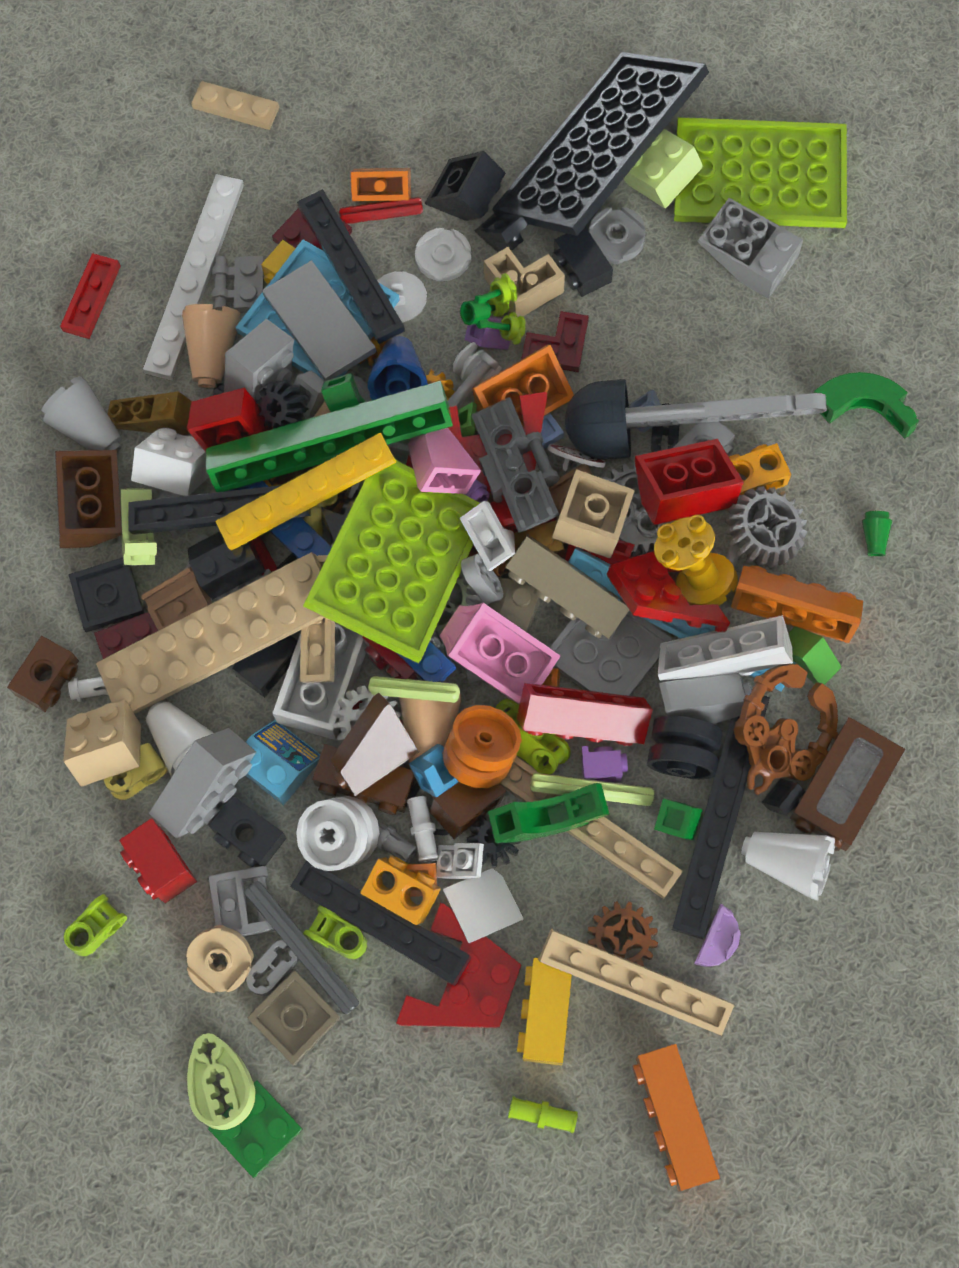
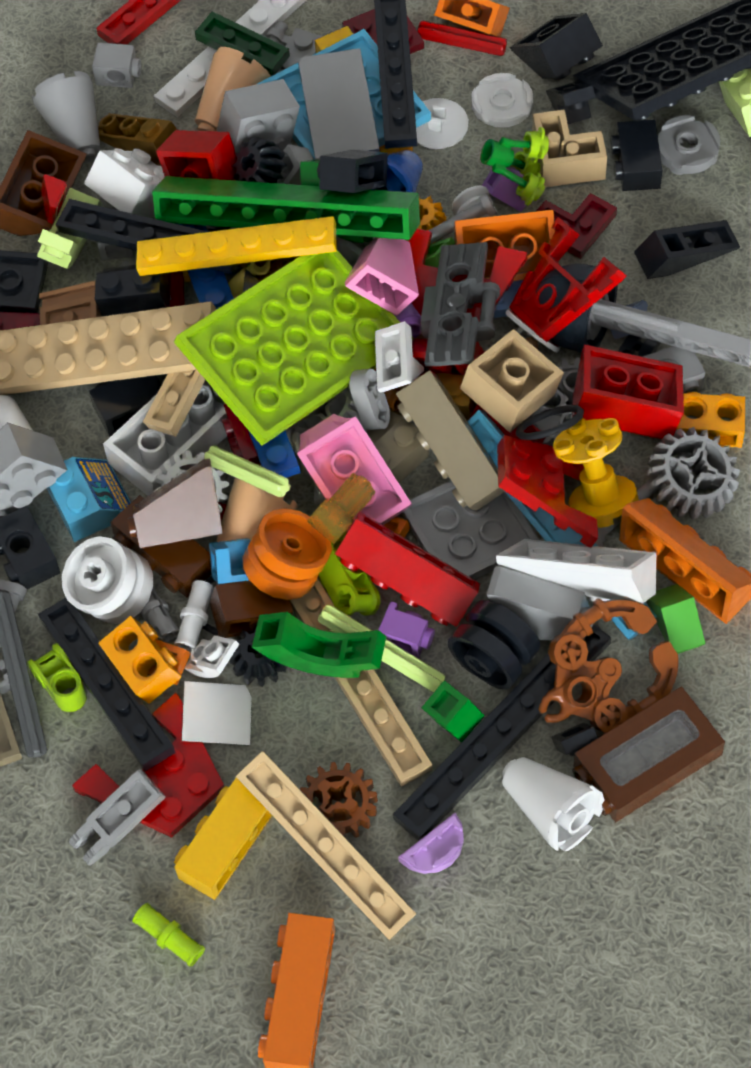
camera: 25 degrees right, 10 degrees down
none -> red slope [41,174,67,224]
none -> light grey hinge [69,769,166,866]
none -> light grey brick [92,42,141,88]
none -> dark green plate [195,11,290,76]
none -> clear yellow piece [307,473,376,544]
none -> black brick [317,149,388,193]
none -> red wing [509,217,627,342]
none -> black piece [515,405,584,440]
none -> black slope [634,220,740,279]

